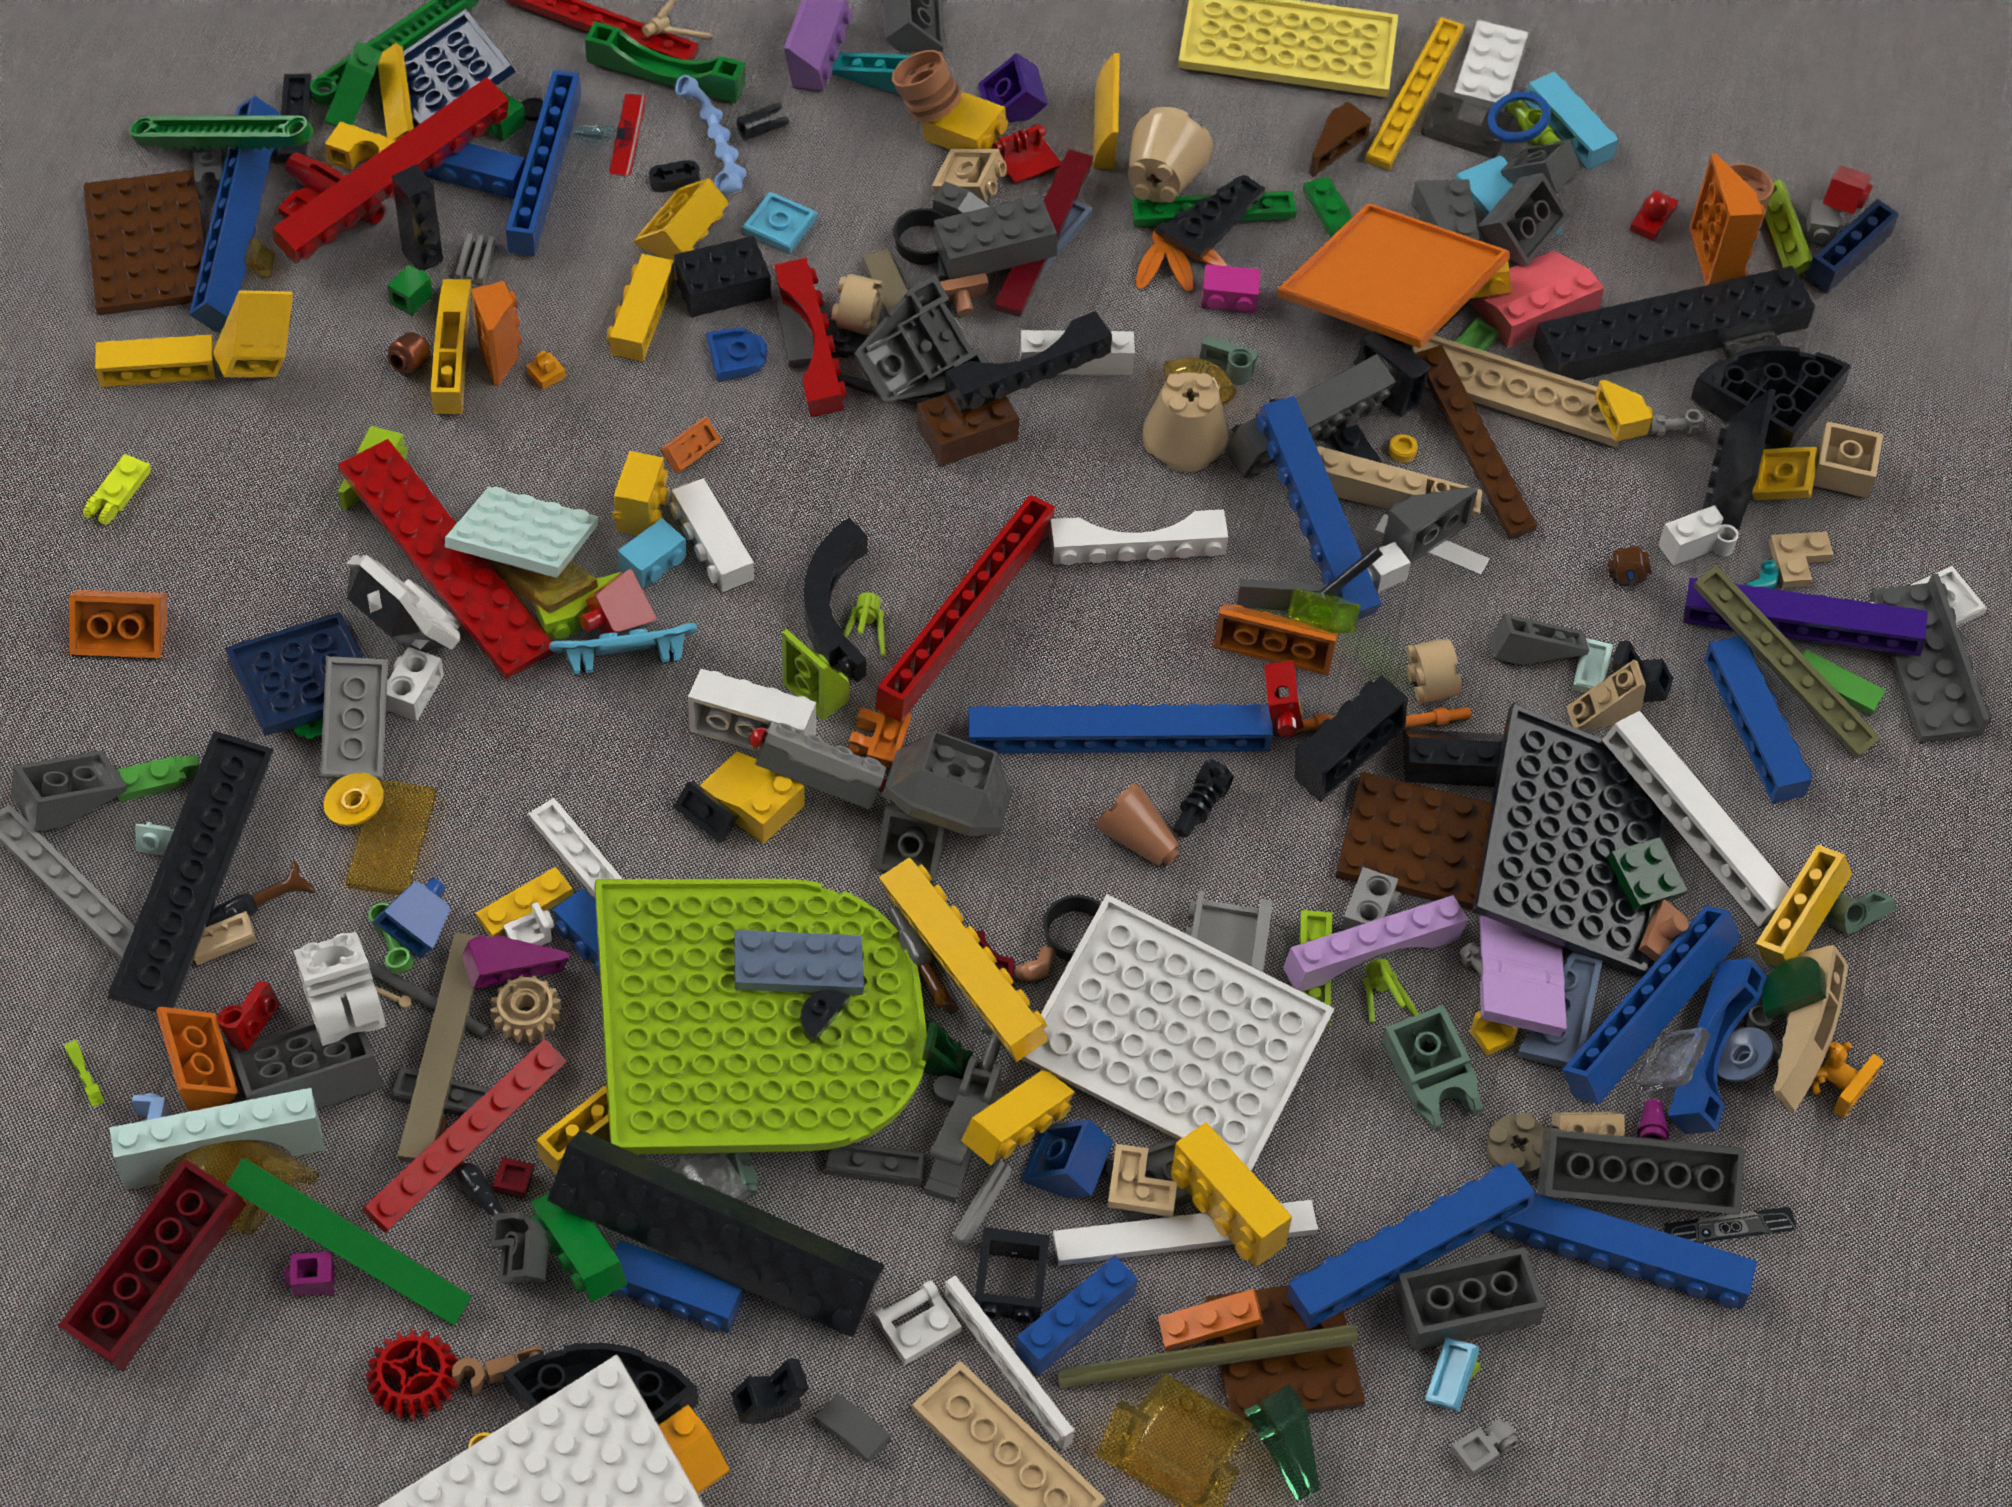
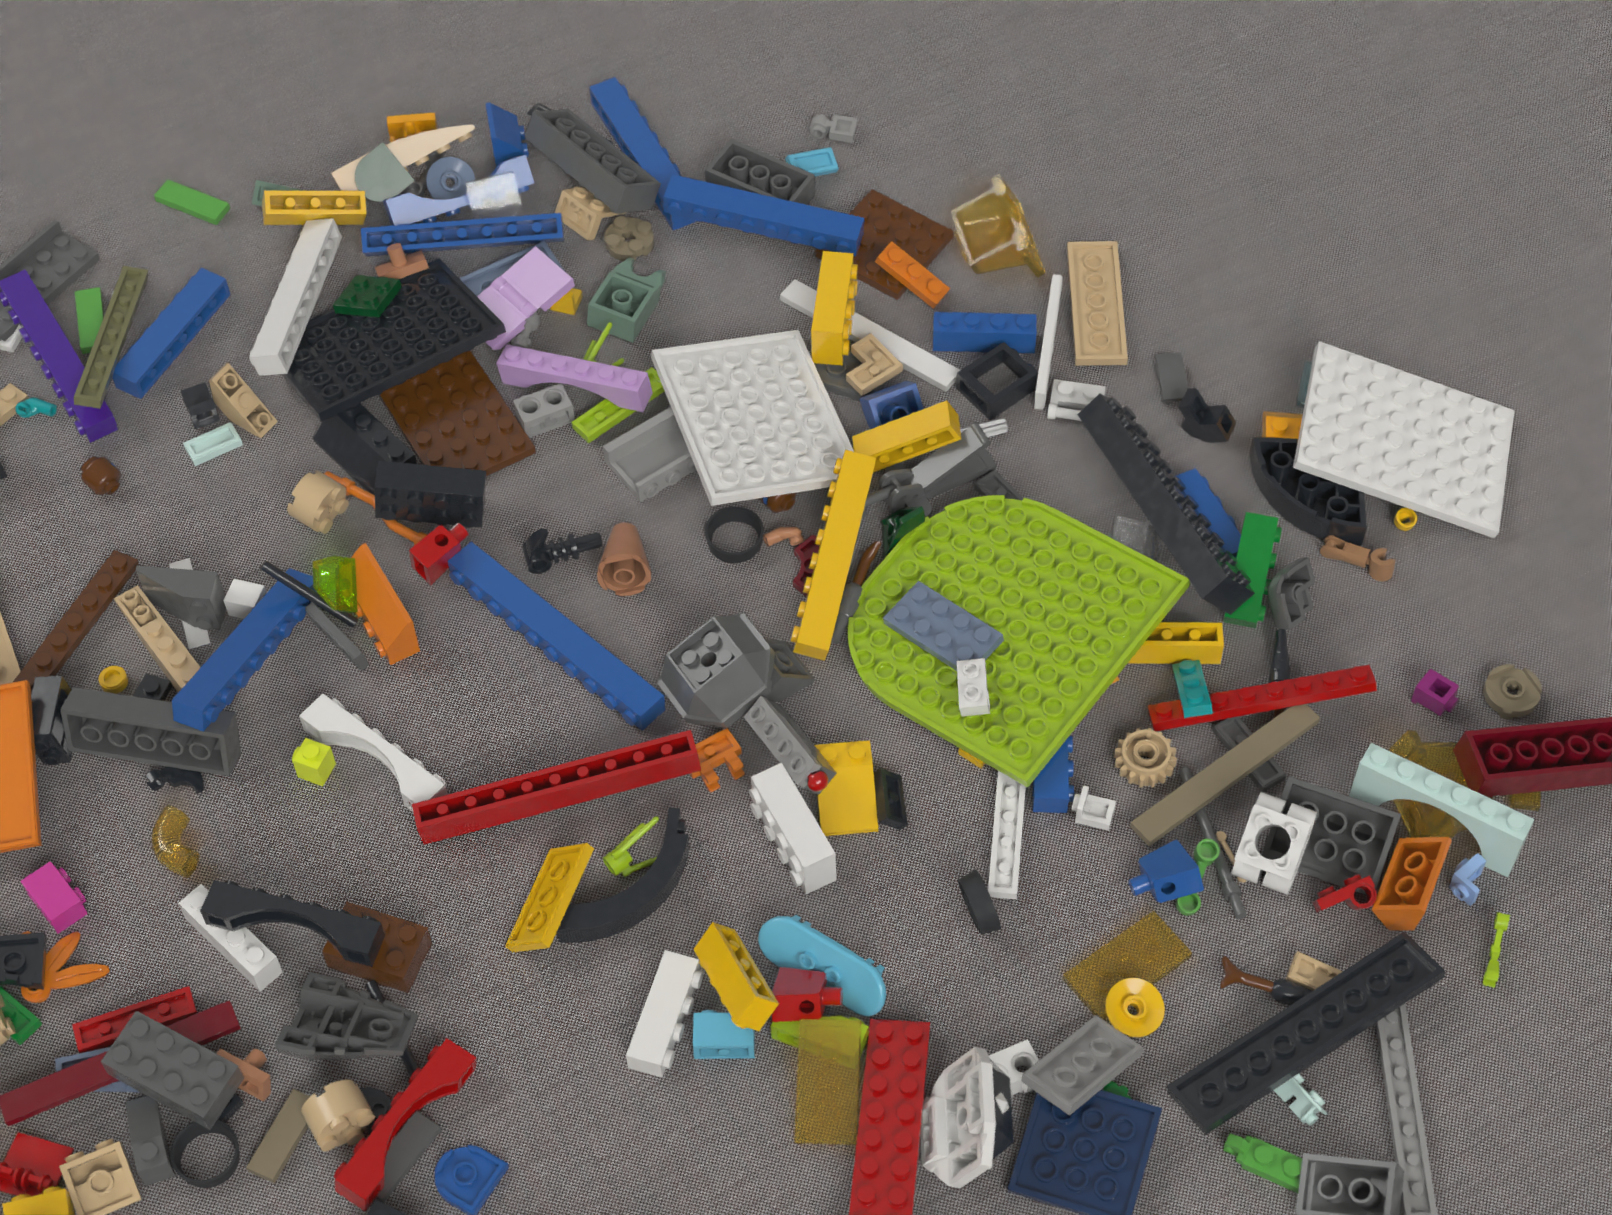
camera: 130 degrees left, 0 degrees up
green tile [226,1157,473,1326] -> none
red gear [366,1329,458,1421] -> none
light aqua plate [445,487,599,578] -> none
magenta slope [462,935,570,989] -> none
yellow plate [476,867,573,937] -> none
dark red plate [493,1157,535,1199] -> none
yellow brick [611,451,669,536] -> none
orange plate [660,417,722,473] -> none
lime slope [782,629,850,721] -> none
black plate [800,990,850,1044] -> none
olive axle [1057,1324,1358,1388] -> none
tan cone [1142,373,1228,472] -> none
sand green plate [1199,335,1259,386] -> none
clear green slope [1244,1384,1320,1500] -> none
dark grey slope [1489,613,1590,665] -> none
magenta cone [1637,1099,1669,1140] -> none
white hinge [1658,506,1739,566] -> none
none -> red plate [72,986,198,1053]
none -> bright green tile [154,179,230,225]
none -> neon yellow brick [292,738,336,786]
none -> blue slope [485,102,529,166]
none -> yellow tile [505,843,594,952]
none -> yellow brick [693,922,779,1031]
none -> white plate [957,658,990,717]
none -> black tyre [958,869,1001,935]
none -> teal plate [1172,660,1213,718]
none -> dark tan plate [1483,664,1542,719]

